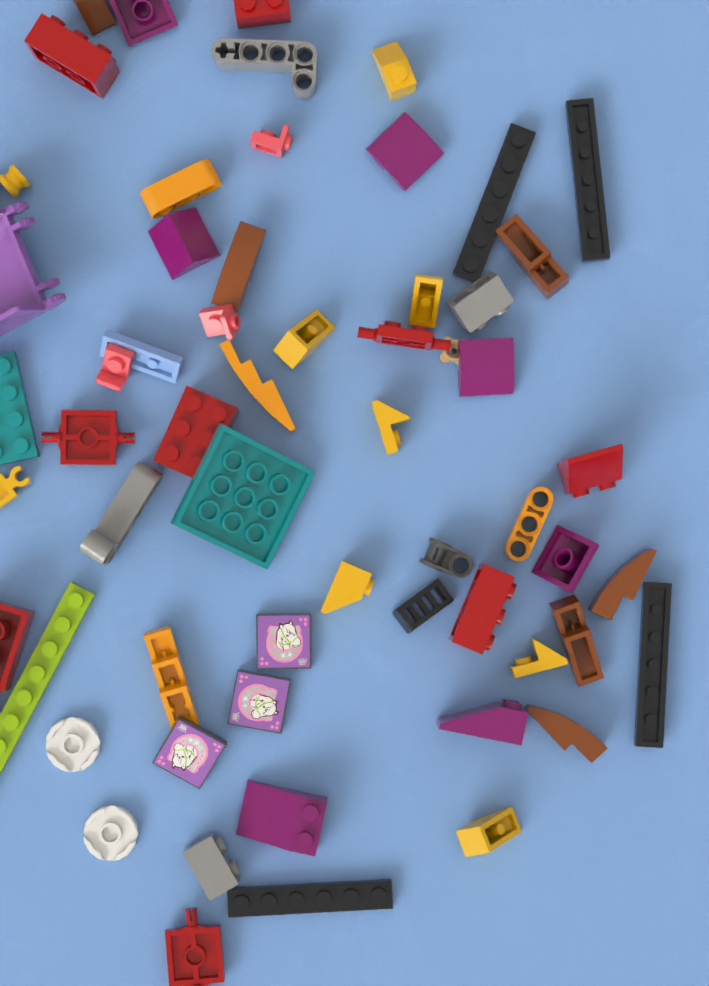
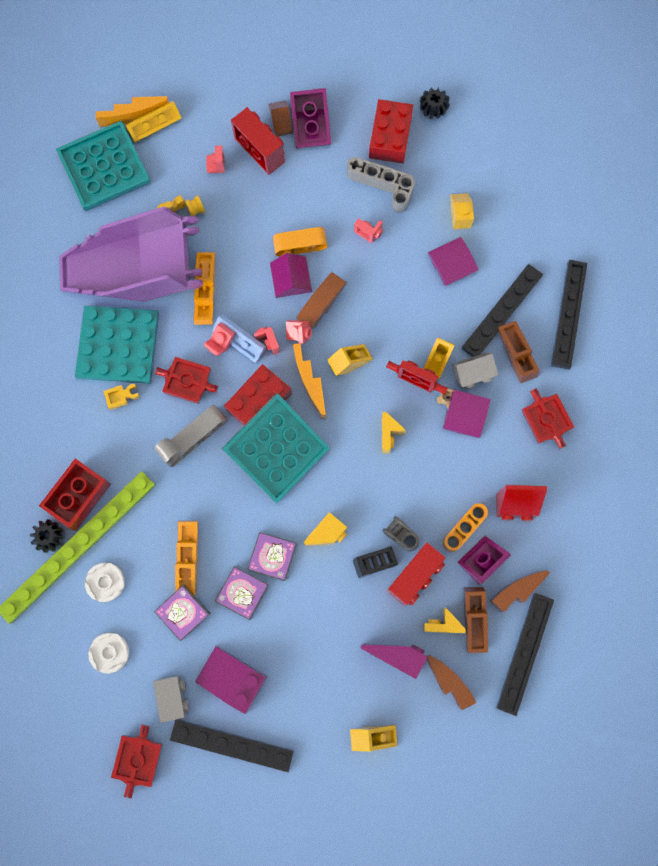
camera: 20 degrees right, 10 degrees down
none -> light orange slope [194,252,215,325]
none -> coral bracket [206,145,225,173]
none -> coral bracket [254,327,280,355]
none -> red plate [522,388,574,449]

